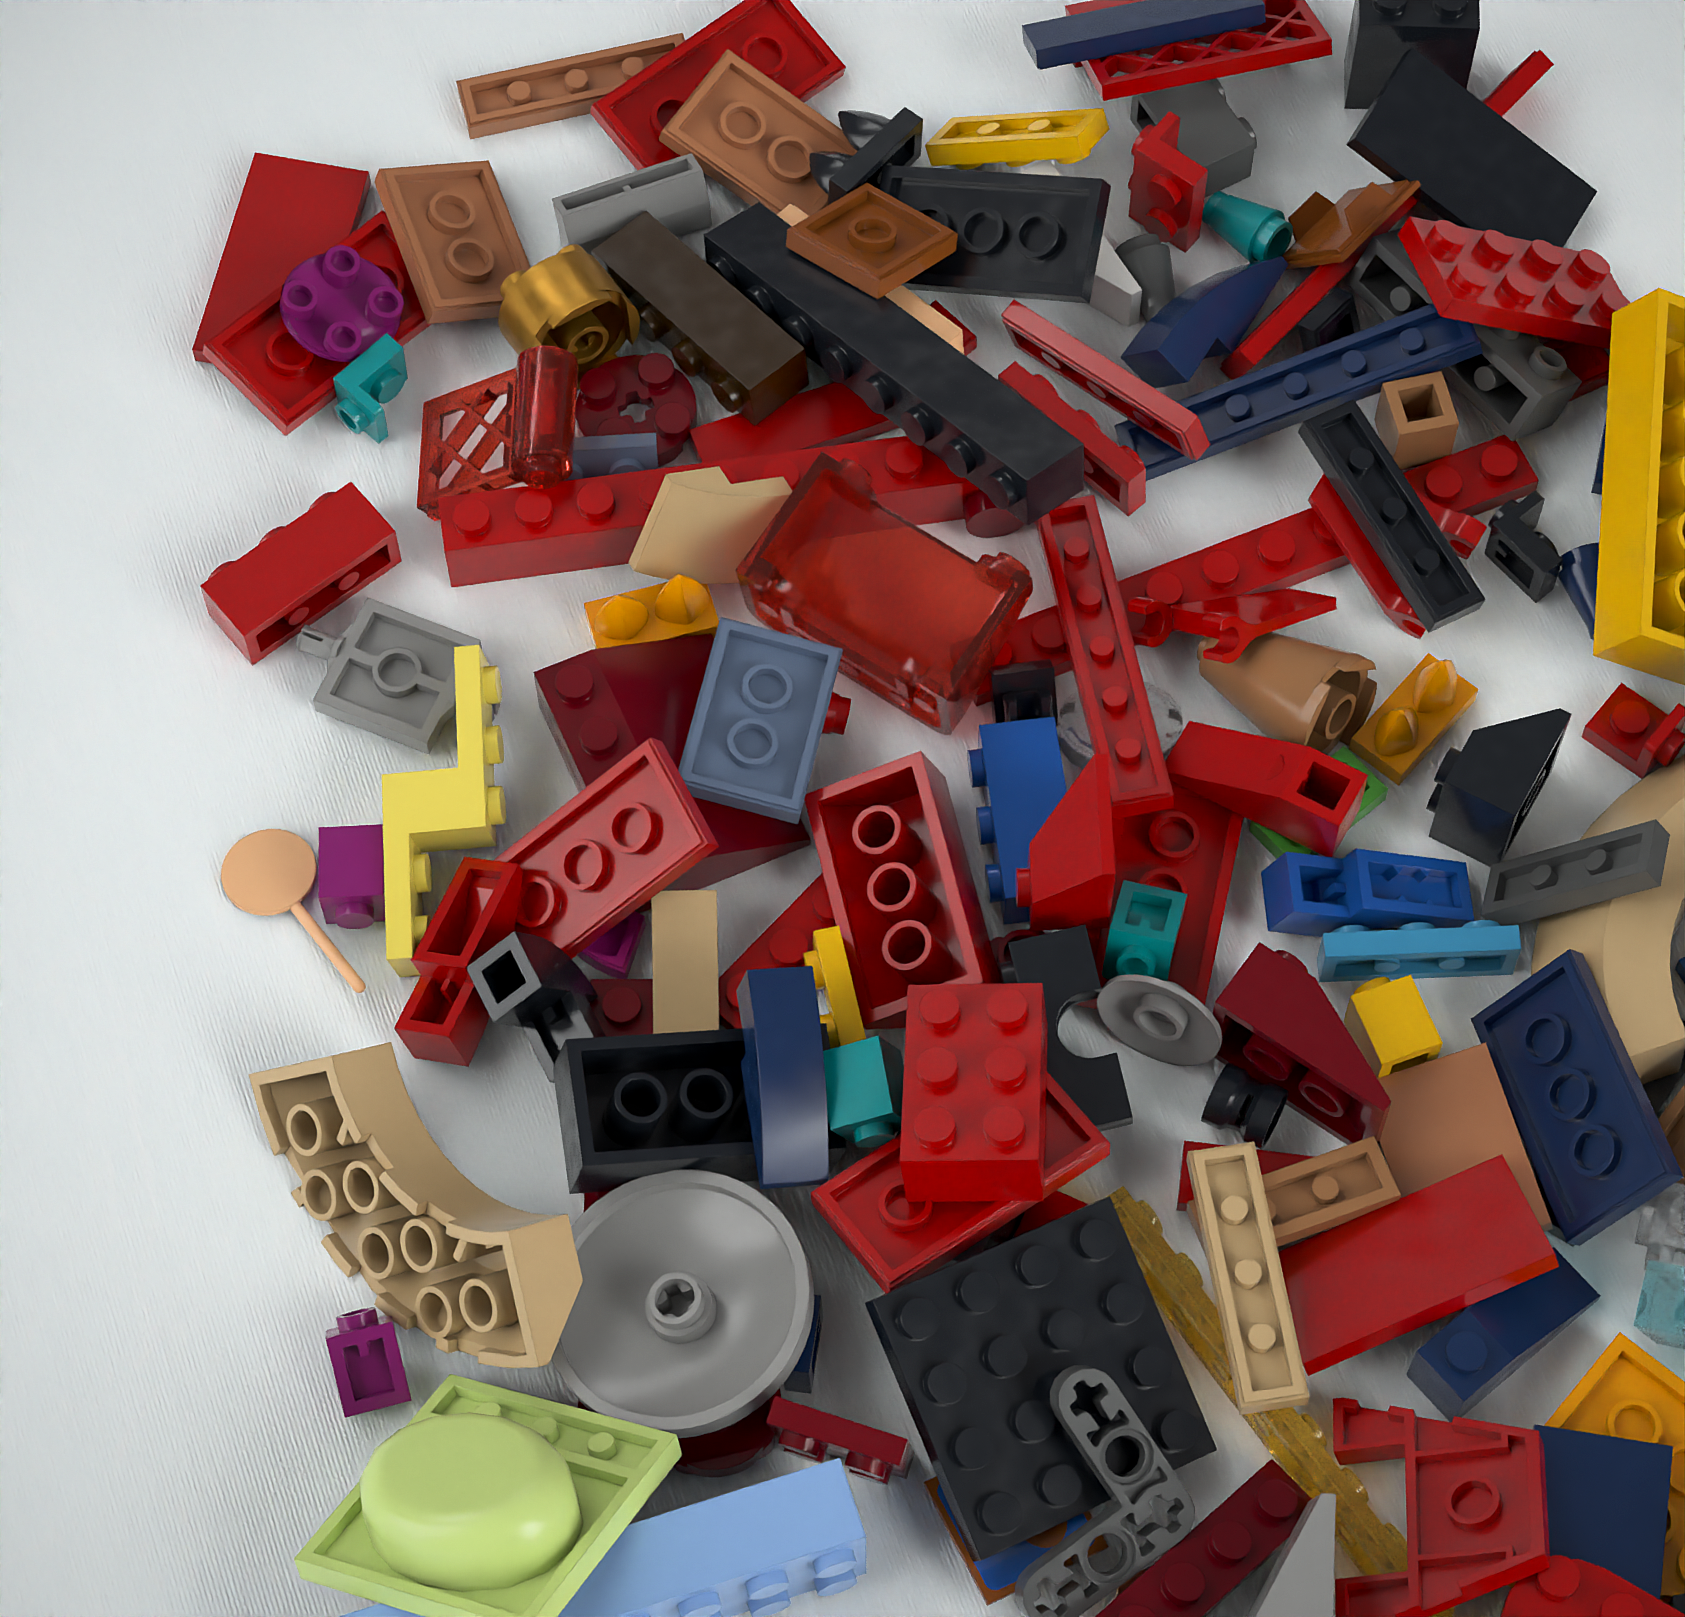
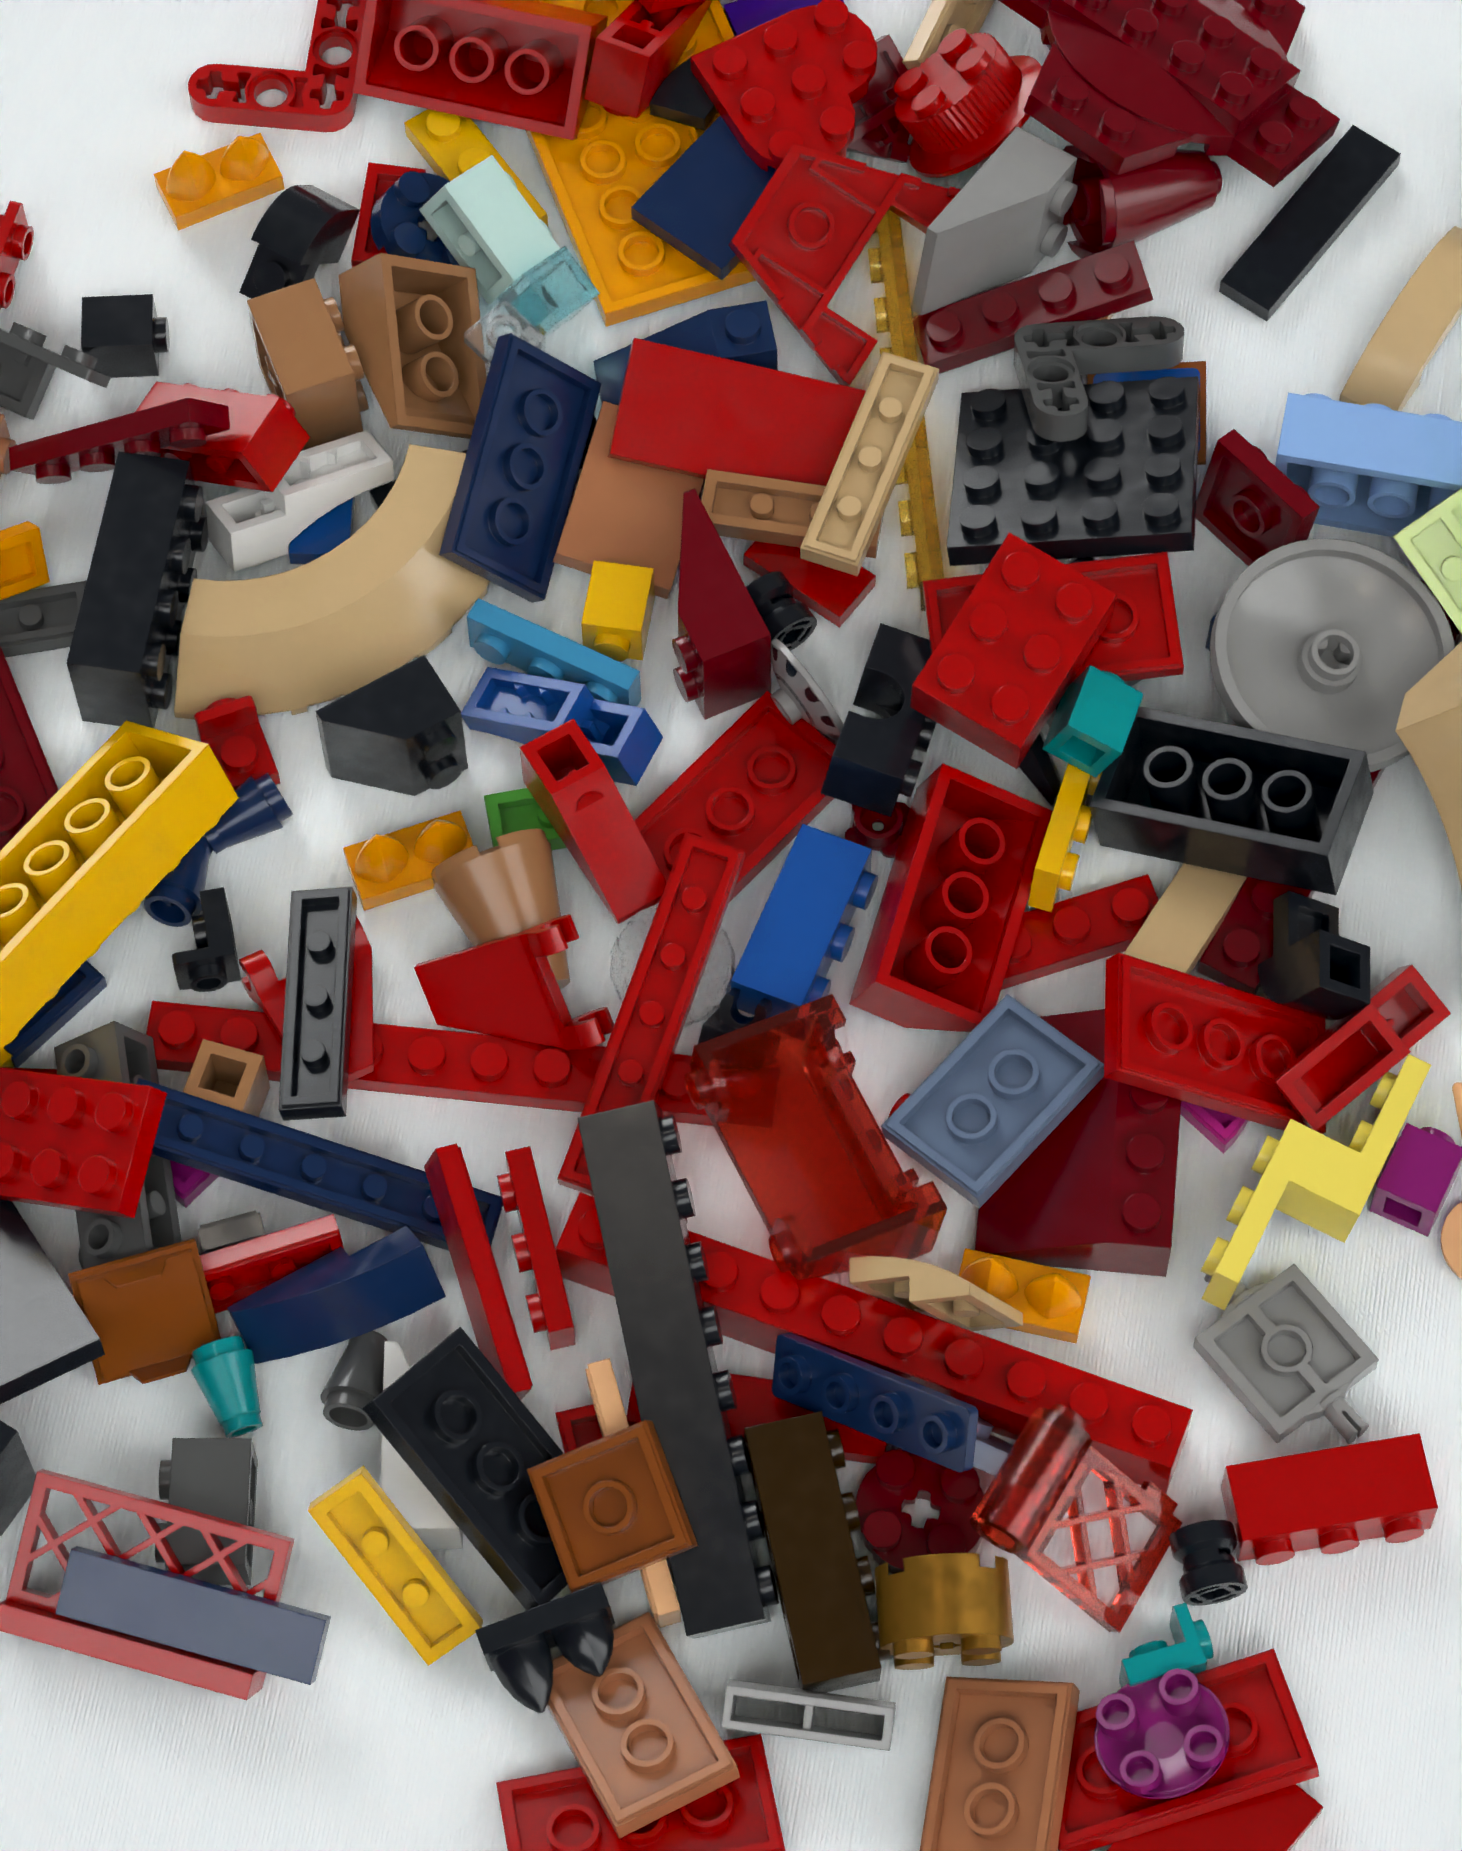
camera: 150 degrees left, 0 degrees up
dark blue slope [736,966,829,1189] -> none
red slope [1016,753,1116,931] -> none
teal bracket [1102,880,1187,981] -> none
red bracket [1128,111,1208,253] -> none
dark grey plate [1481,819,1670,926] -> none
none -> dark blue cone [204,773,294,854]
none -> dark blue bracket [772,1333,978,1472]
none -> black wheel [1169,1520,1248,1606]

